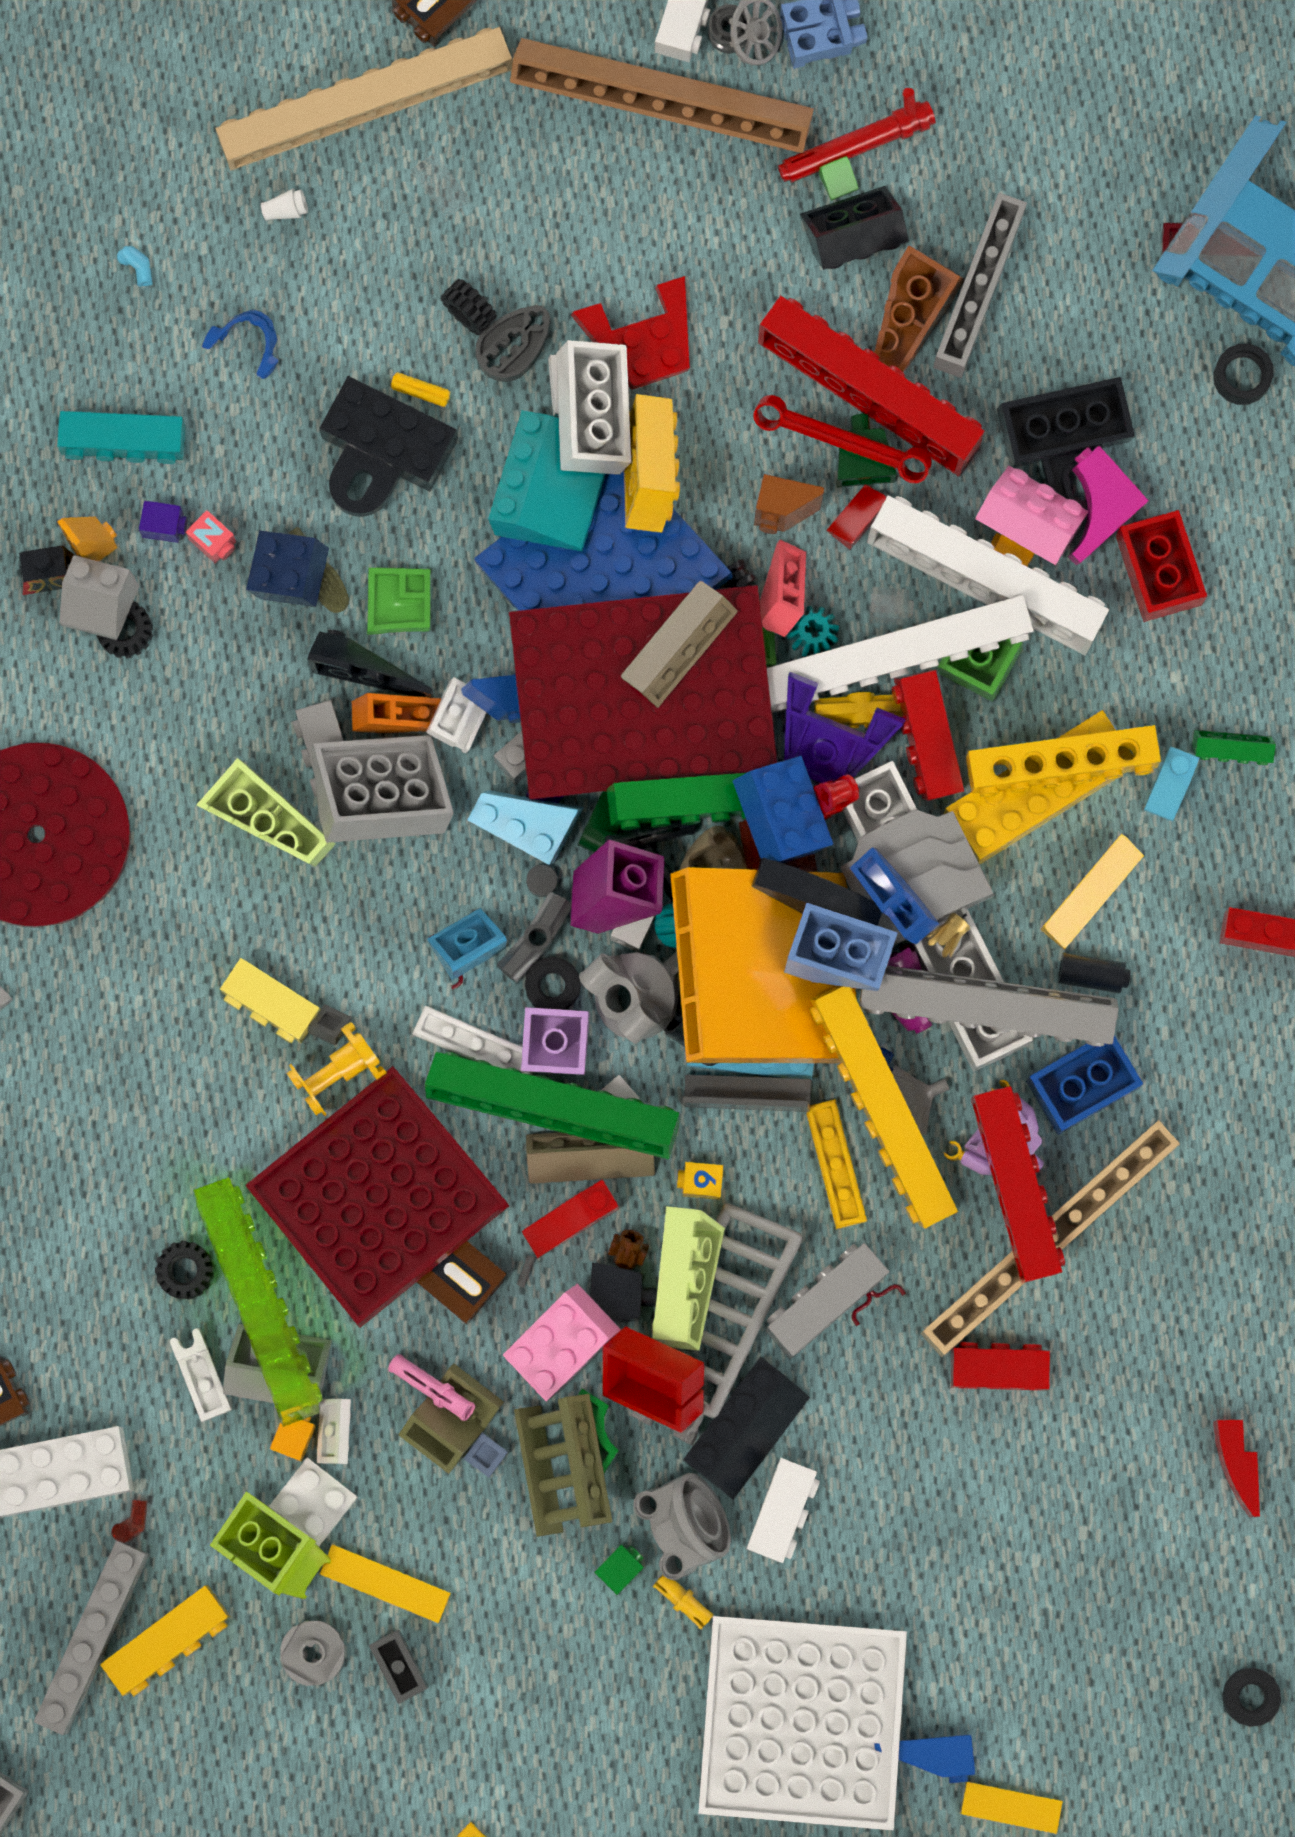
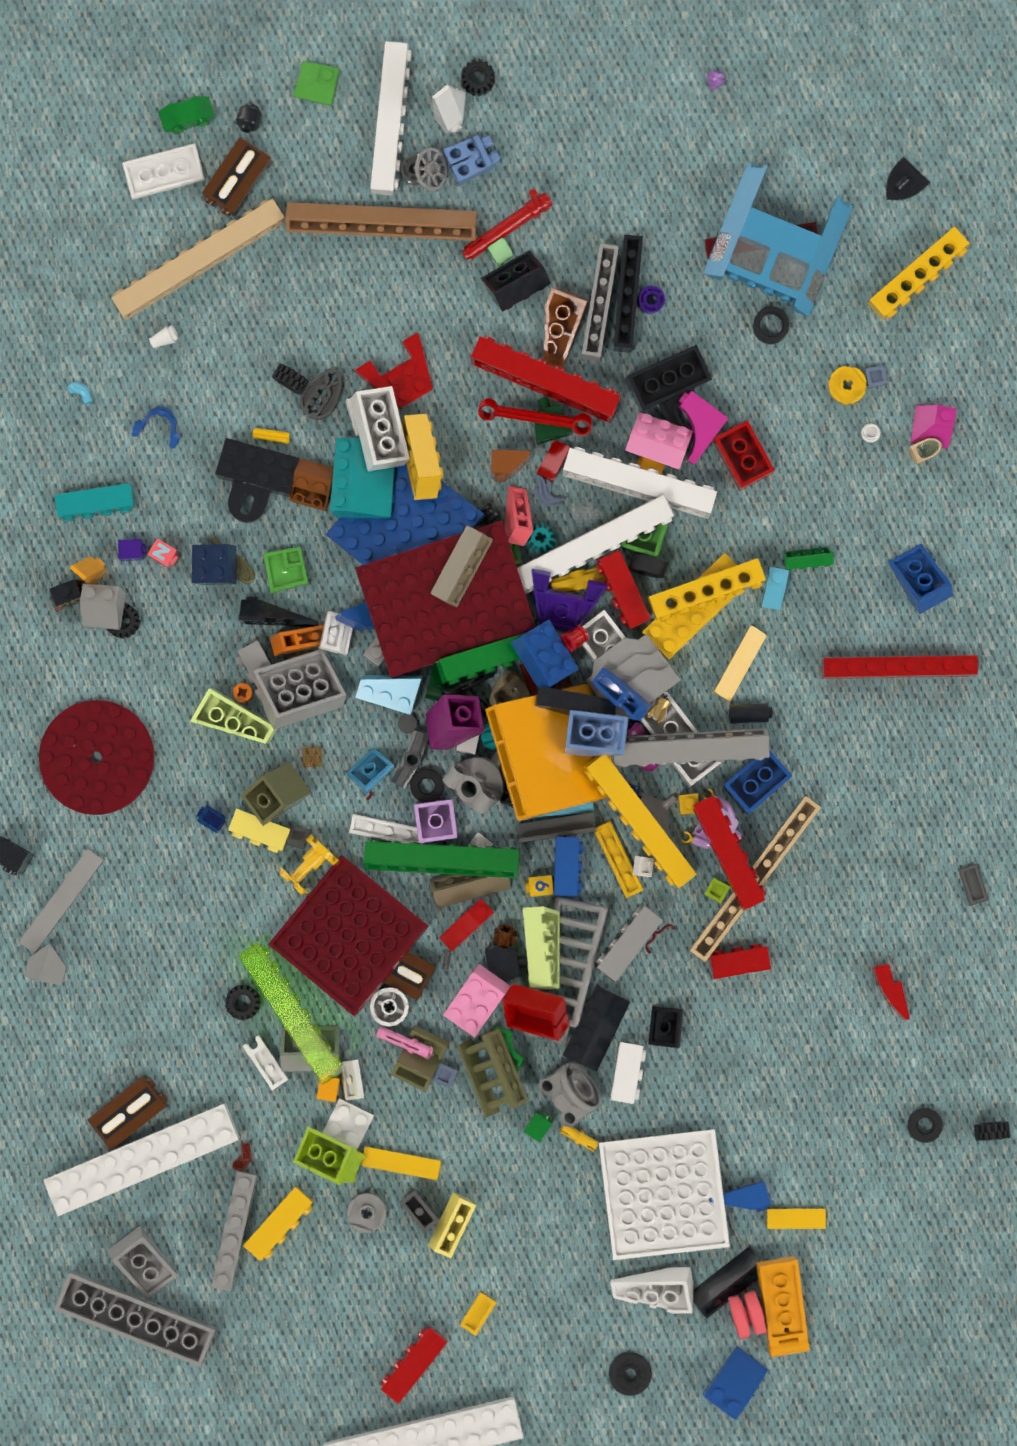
camera: 10 degrees left, 5 degrees up
none -> clear blue brick [197,805,228,834]
none -> orange wheel [233,683,253,703]
none -> olive slope [241,762,312,826]
none -> dark orange slope [289,458,333,511]
none -> clear orange tile [303,748,323,768]
none -> white brick [370,987,409,1026]
none -> light yellow brick [428,1192,476,1258]
none -> sand blue piece [531,475,566,507]
none -> blue brick [554,837,583,897]
none -> black brick [613,234,643,353]
none -> black tyre [629,554,667,578]
none -> white plate [633,856,654,877]
none -> dark purple wheel [637,286,665,314]
none -> black slope [648,1006,683,1048]
none -> yellow brick [678,793,699,816]
none -> lime plate [704,878,730,904]

